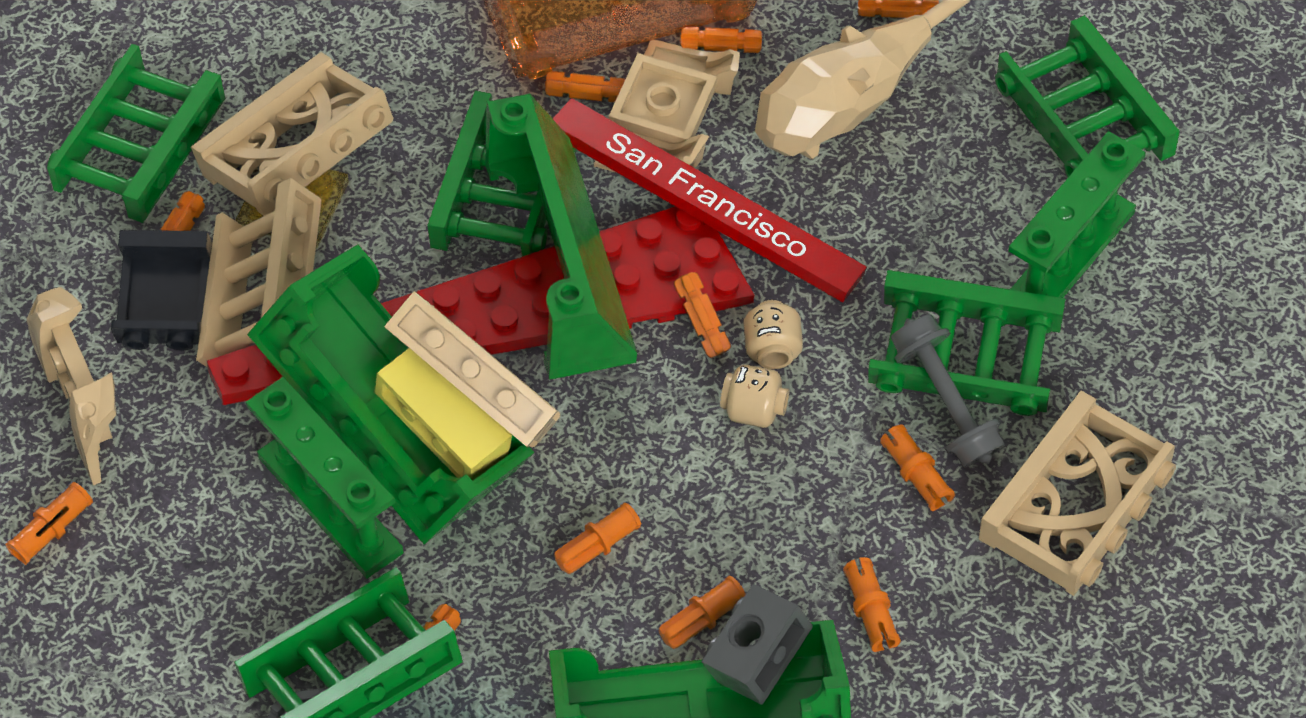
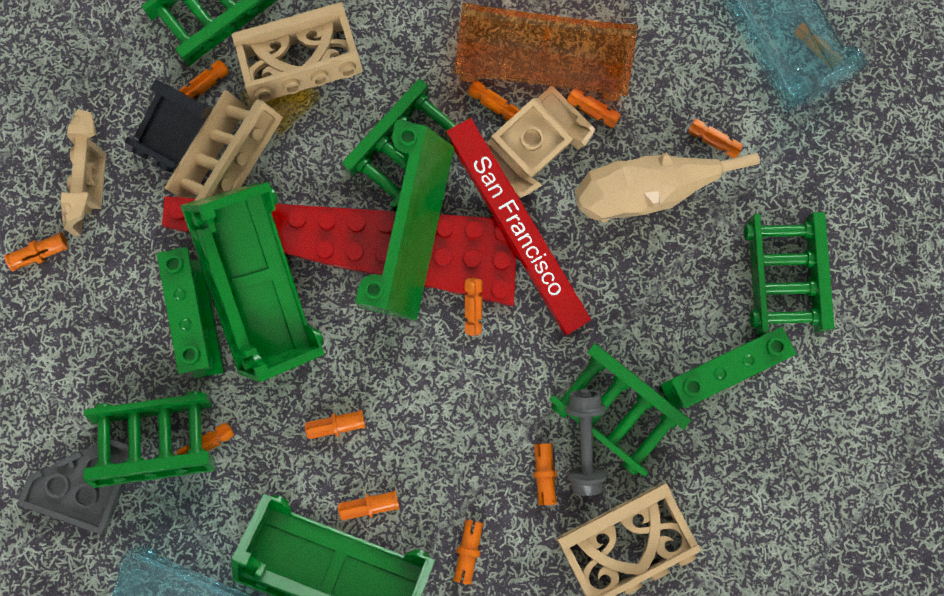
camera: 25 degrees right, 25 degrees up
light yellow brick [375,348,512,481] -> none
tan fence [384,291,561,447] -> none
dark grey brick [701,584,813,705] -> none
tan head [720,365,789,428] -> none
tan head [744,300,803,369] -> none

